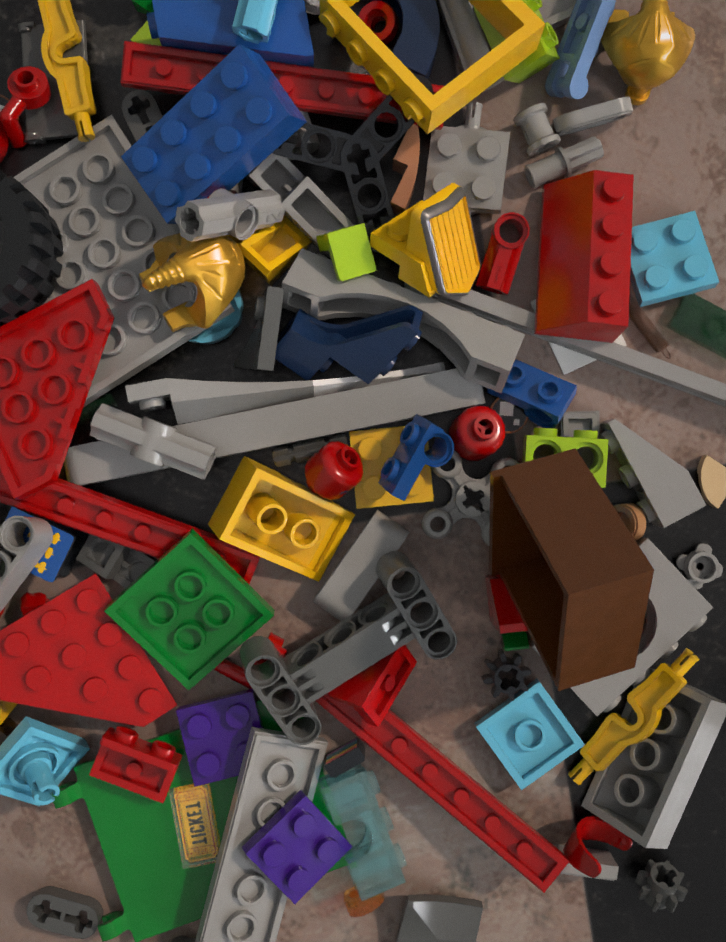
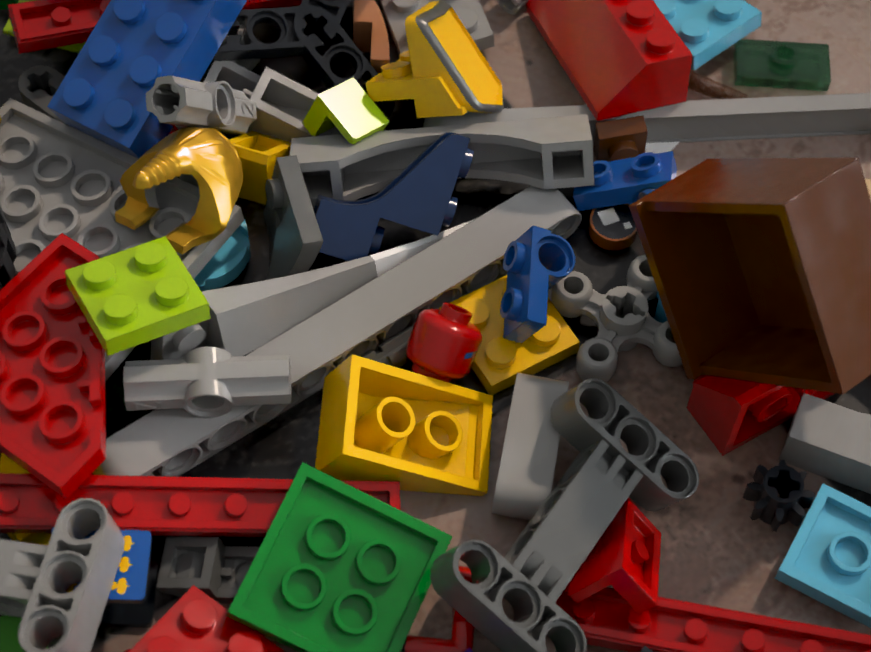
camera: 25 degrees left, 30 degrees down
red head [449,406,505,461] -> none
red piece [475,212,530,296] -> none
green piece [501,631,530,651] -> none
none -> lime plate [65,236,211,356]
none -> reddish brown plate [593,115,648,161]

